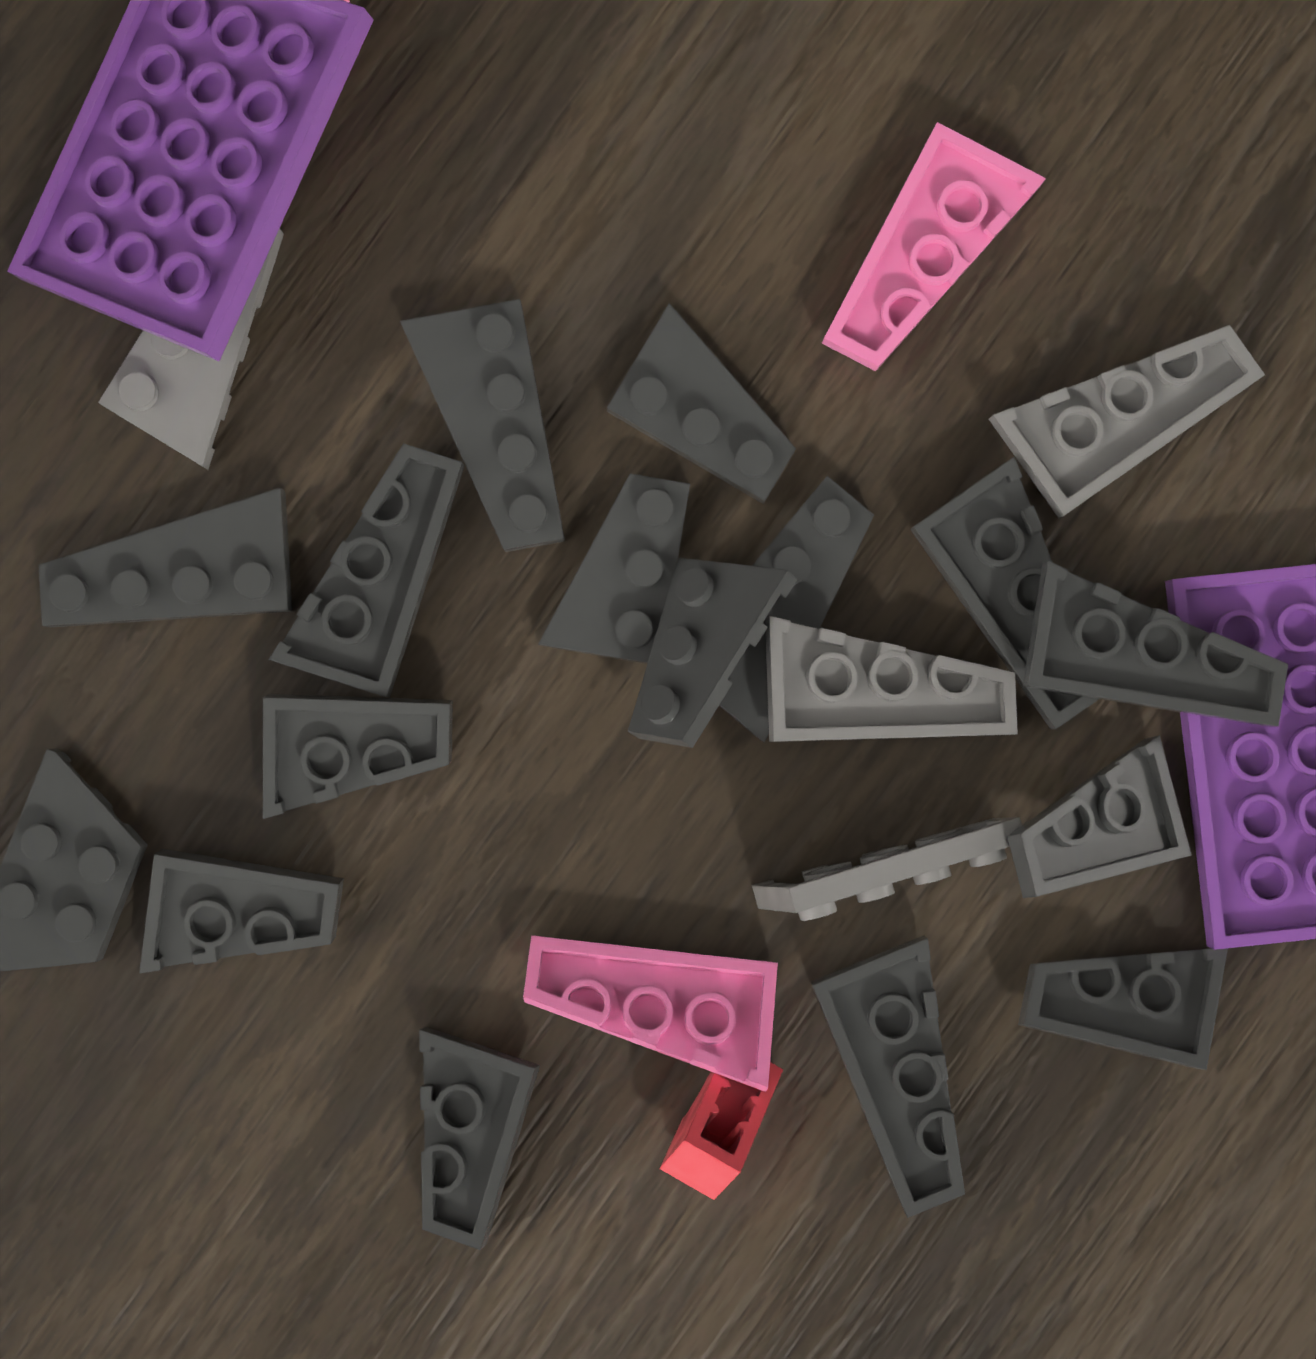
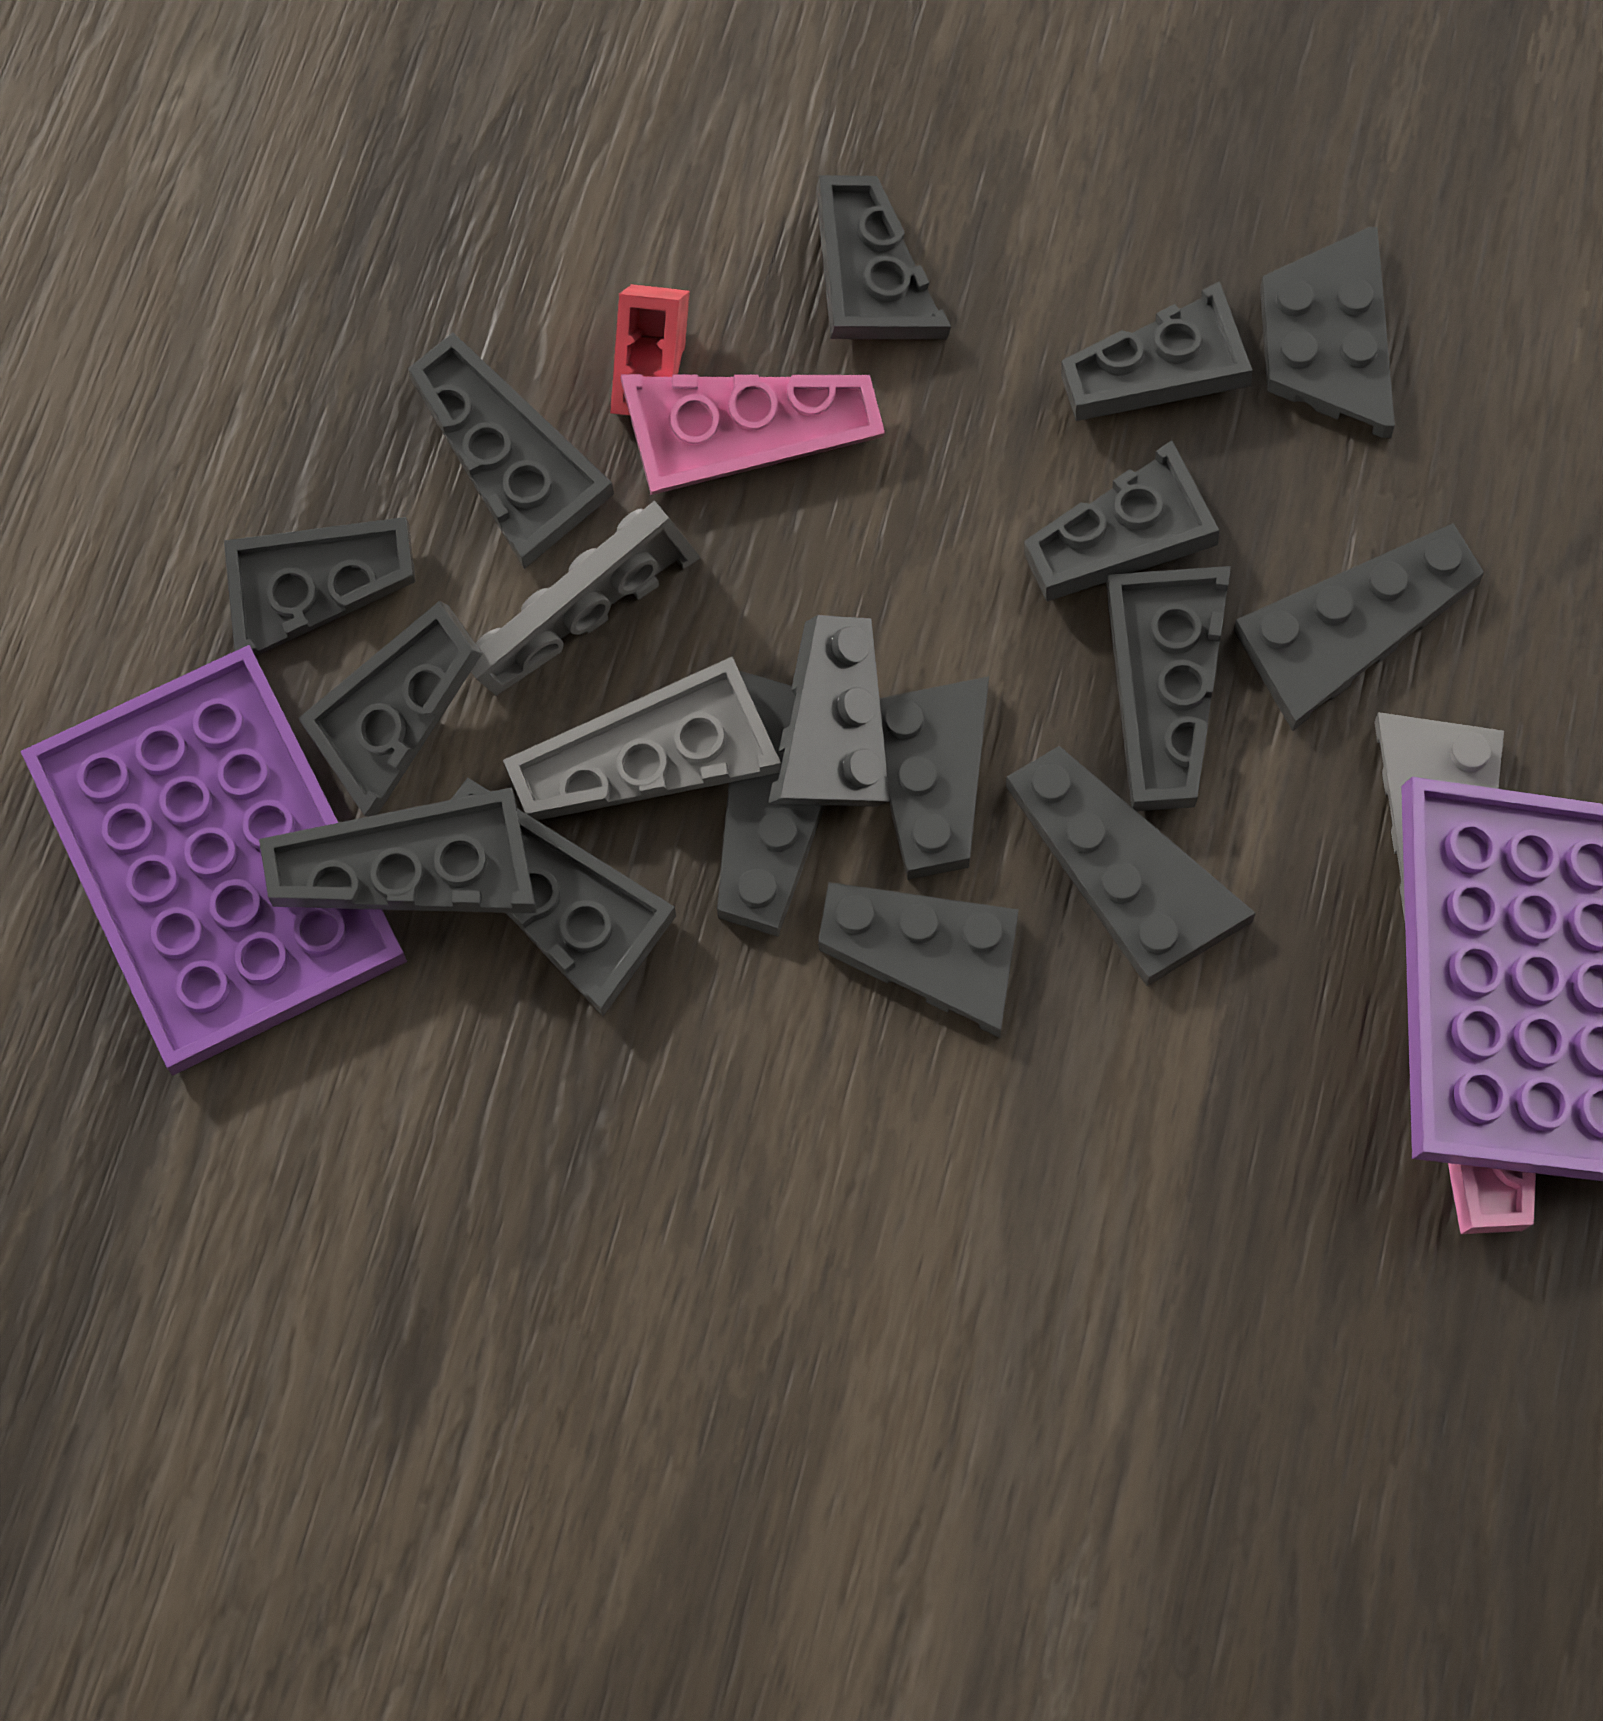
camera: 165 degrees right, 20 degrees down
bright pink wing [822,122,1046,371] -> none
light grey wing [989,325,1265,518] -> none

